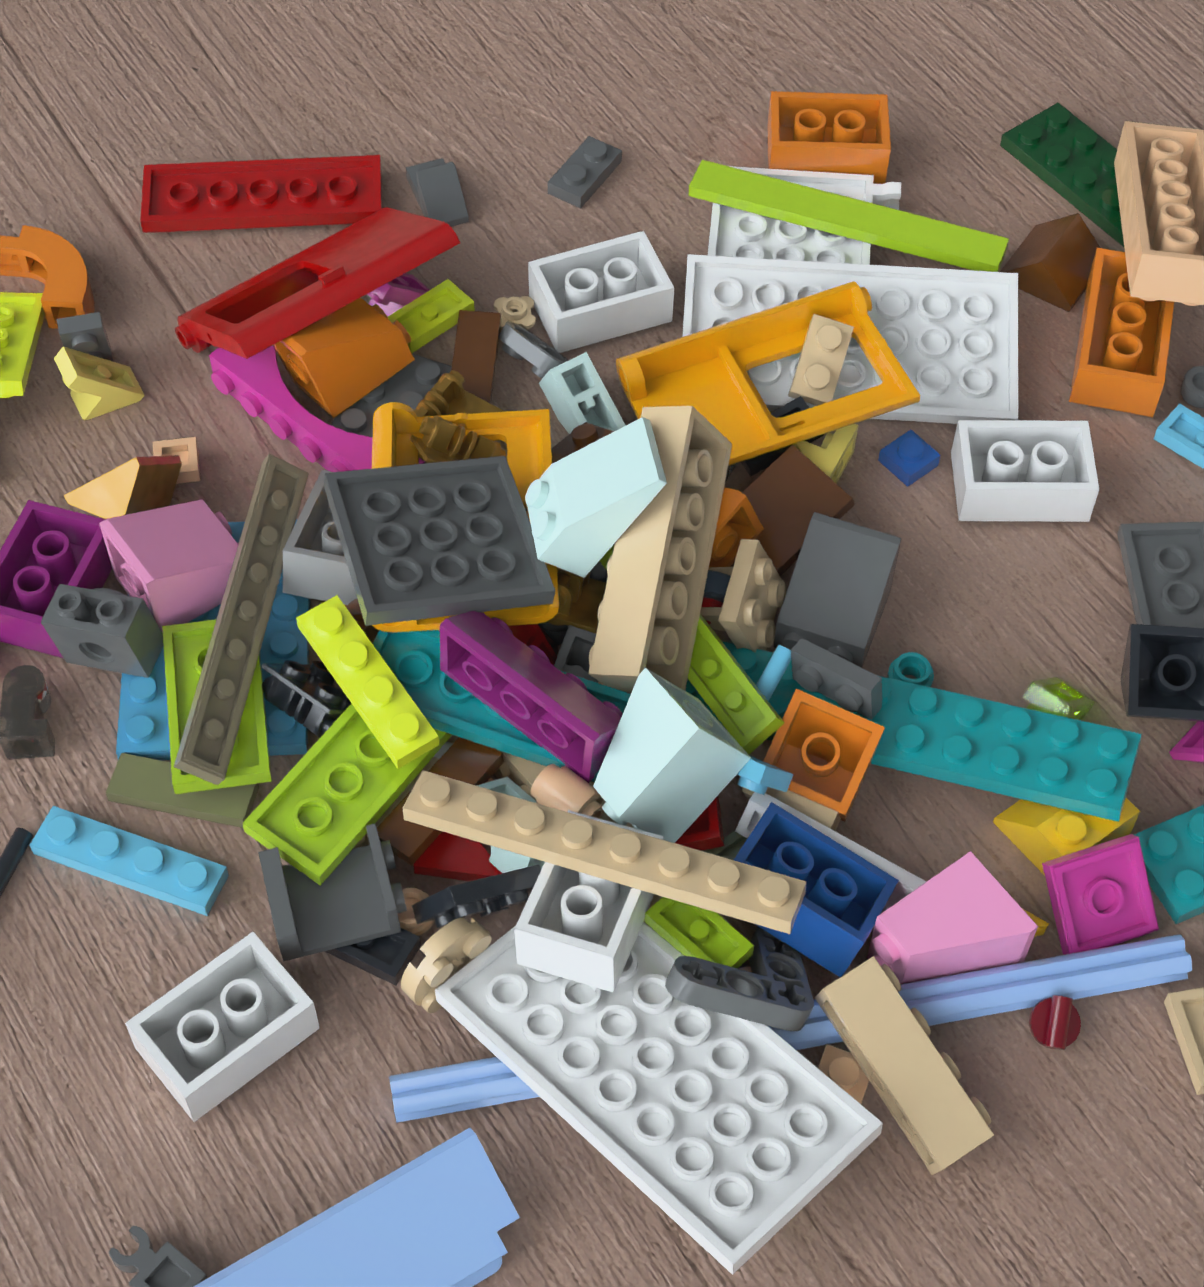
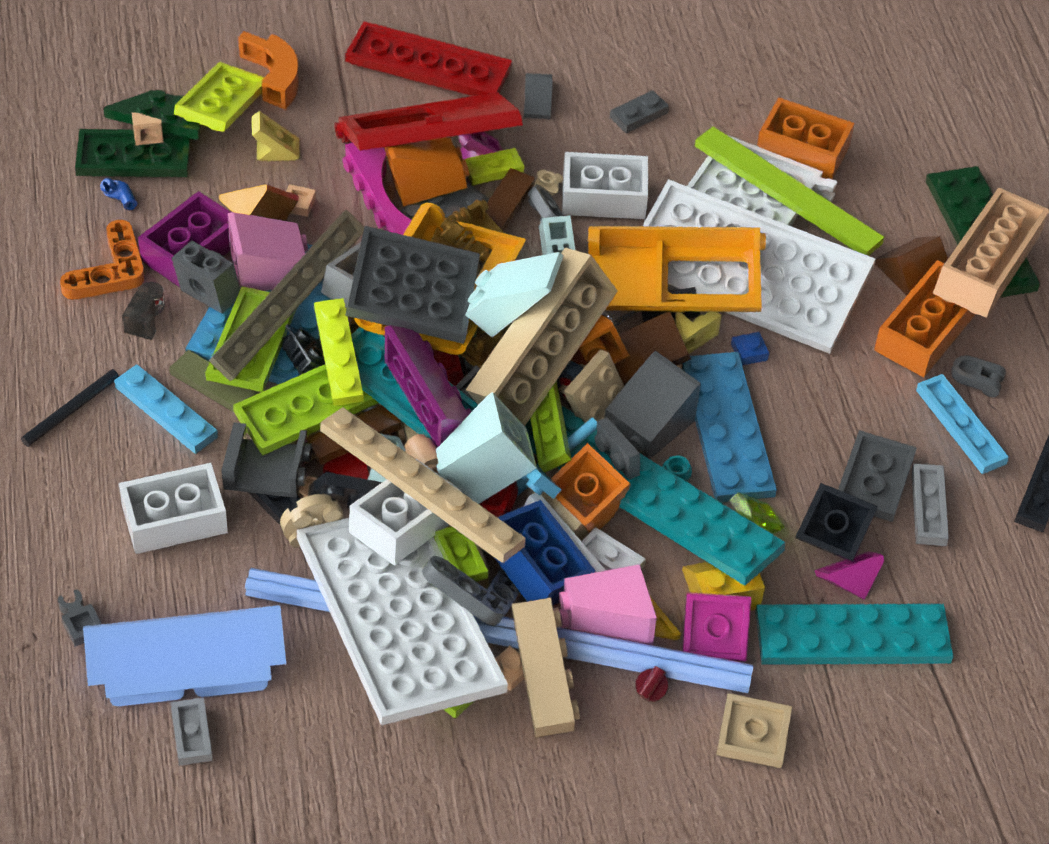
camera: 20 degrees right, 5 degrees down
dark grey plate [57,312,113,361] -> none
tan plate [788,314,854,406] -> none
white brick [951,420,1099,522] -> none
none -> white plate [582,527,646,571]
none -> dark azure plate [682,352,777,503]

